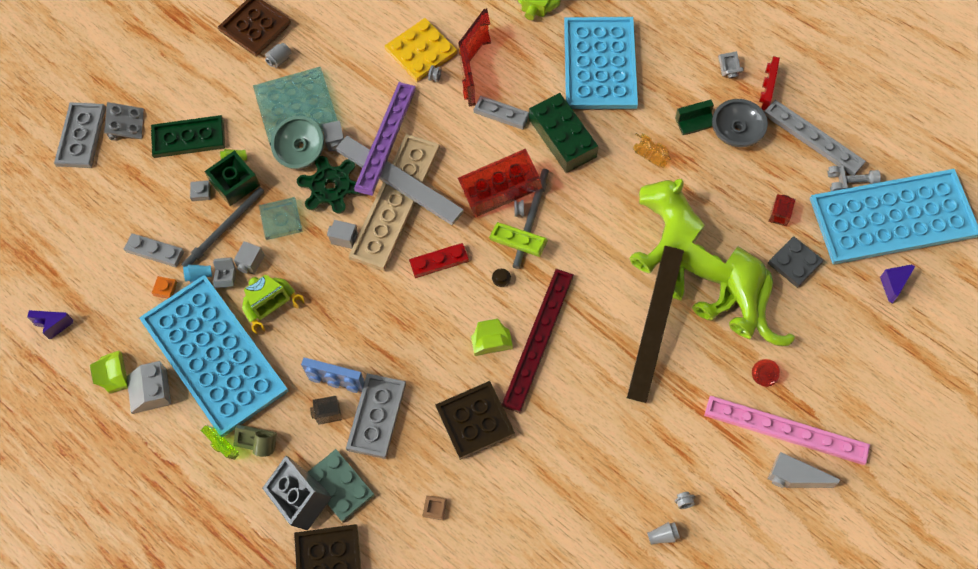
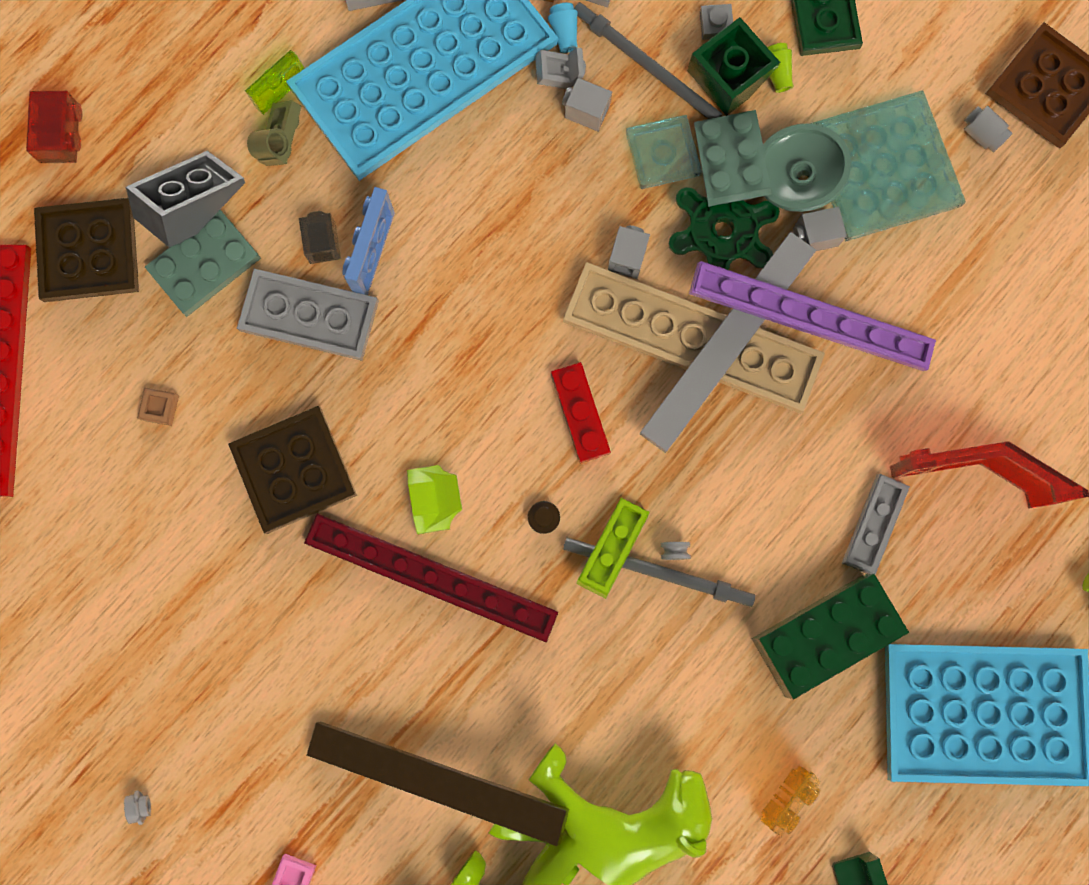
camera: 85 degrees right, 15 degrees up
lime torso [242,275,304,335] -> none
yellow plate [385,18,458,82] -> none
light grey bush [428,65,441,82] -> none
clear red brick [458,148,542,217] -> none
light grey cone [647,522,680,545] -> none
none -> sand green plate [694,110,772,207]

